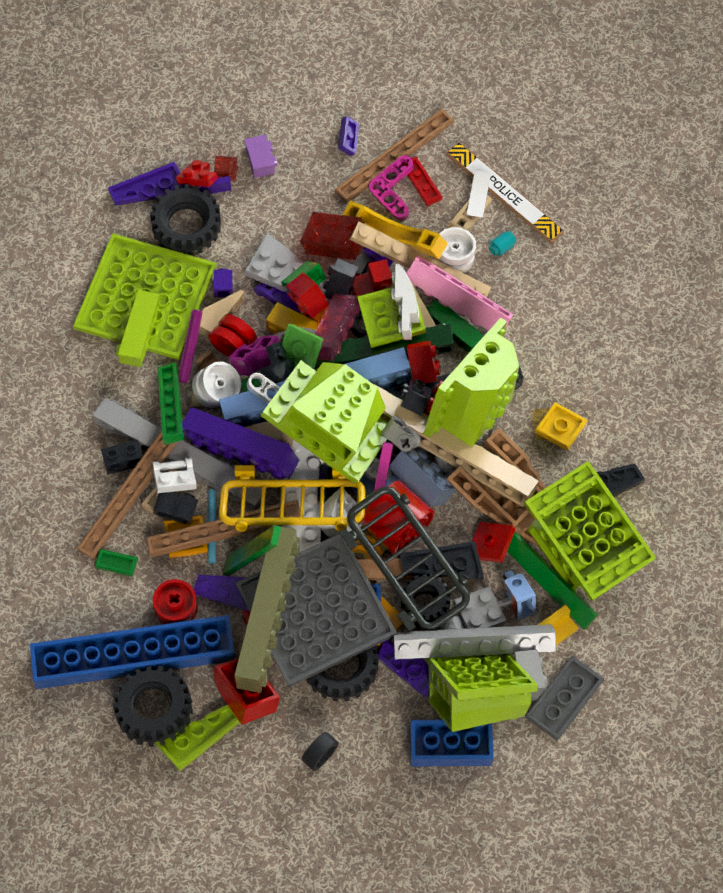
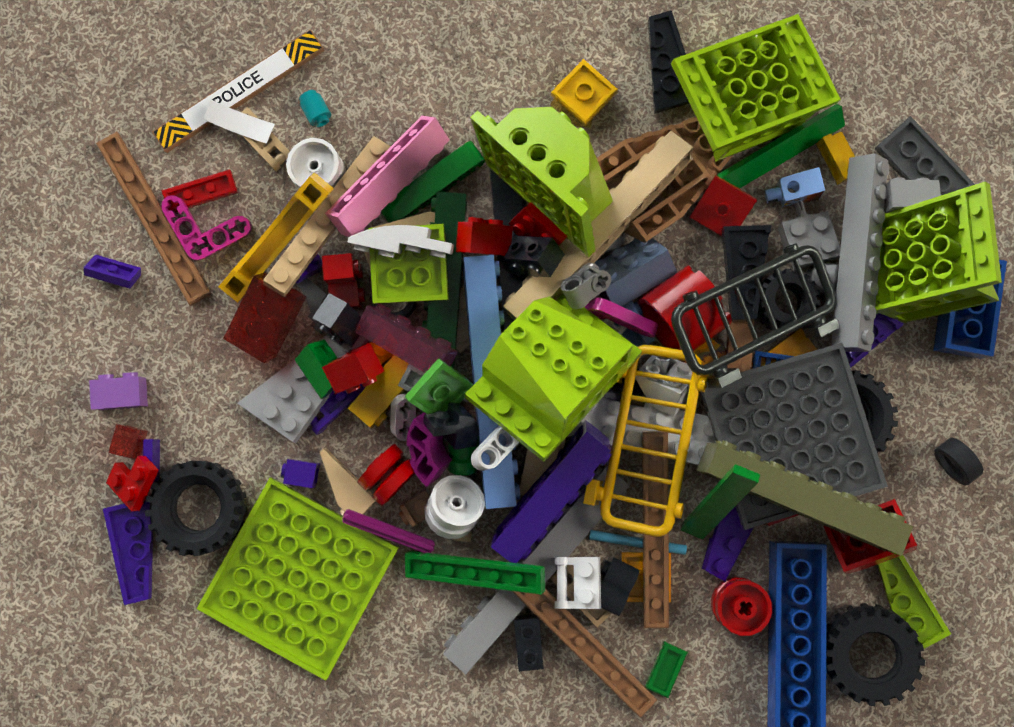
camera: 85 degrees left, 20 degrees up
lime brick [116,290,161,367] -> none

